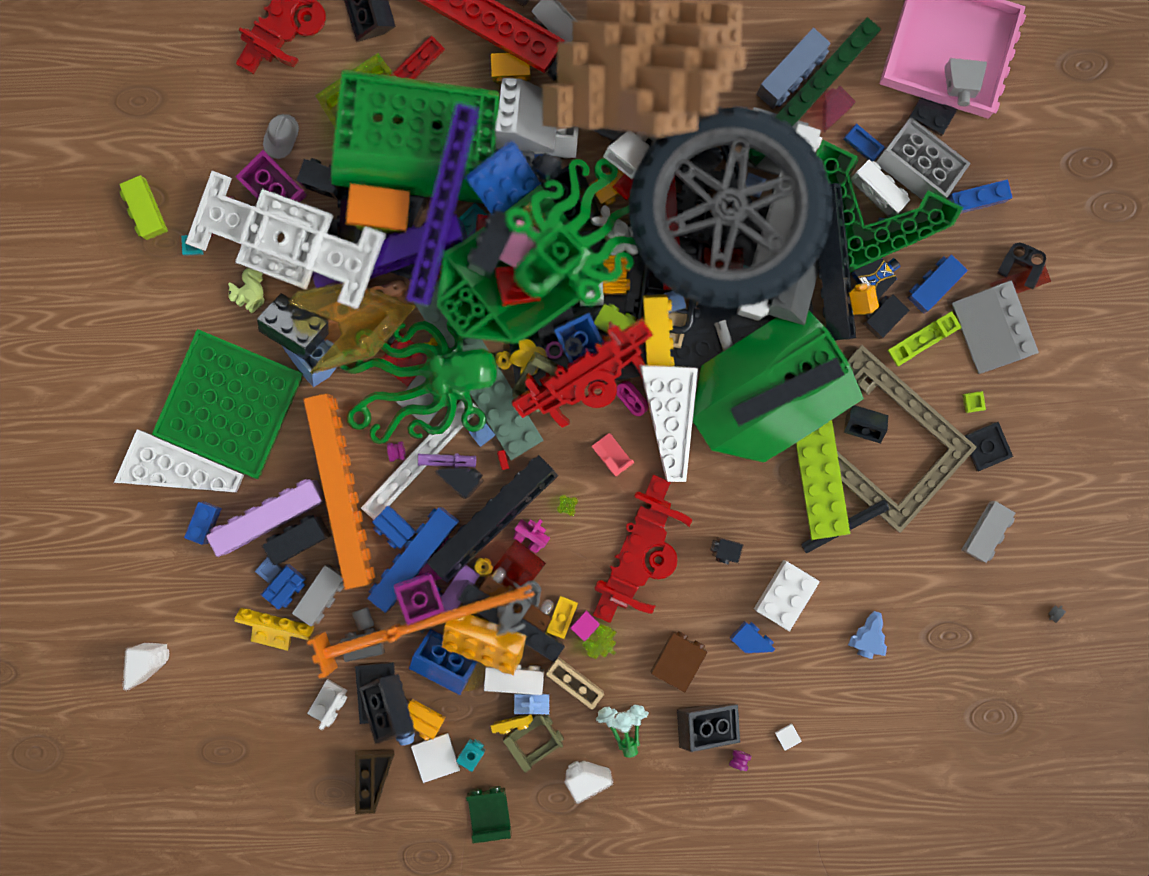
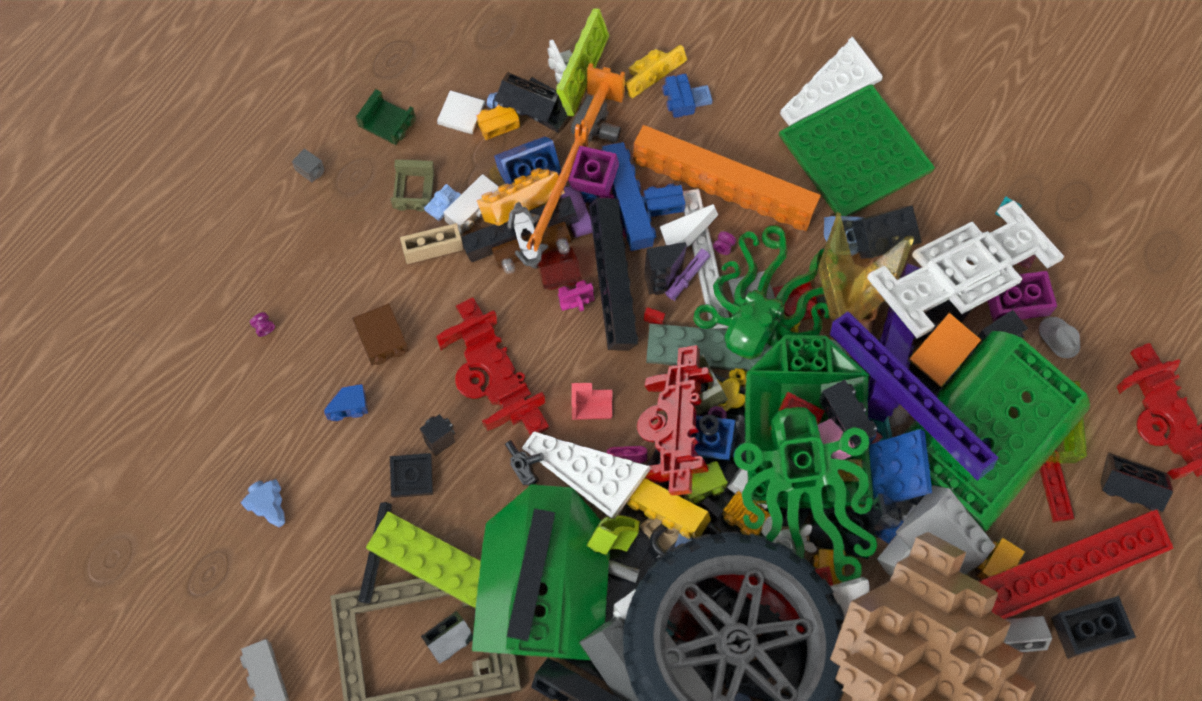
camera: 125 degrees right, 20 degrees down
lime brick [119,175,168,240] -> none
blue brick [184,501,222,545] -> none
lavender brick [206,479,326,557] -> none
yellowish green animal [228,267,265,313] -> none
black brick [262,515,331,566] -> none
light grey brick [292,564,345,626] -> none
dark brown wedge [355,749,395,814] -> none
teal brick [456,739,486,772] -> none
medium blue plate [469,423,495,447] -> none
yellow plate [474,558,493,577] -> none
yellow plate [491,714,533,735] -> none
yellow plate [546,596,578,639] -> none
clear neon green plate [557,495,578,516] -> none
white slope [566,761,612,803] -> none
dark pink panel [570,610,600,641] -> none
clear neon green hips [583,623,617,659] -> none
light aqua plant [596,705,649,758] -> none
black slope [677,704,740,752] -> none
white brick [754,560,820,631] -> none
white tile [775,723,802,750] -> none
dark grey plate [1048,605,1066,623] -> none
none -> dark grey brick [292,148,325,183]
none -> black plate [390,453,433,498]
none -> black piece [505,440,544,486]
none -> lime plate [556,9,610,116]
none -> lime brick [587,515,640,555]
none -> white slope [660,204,718,247]

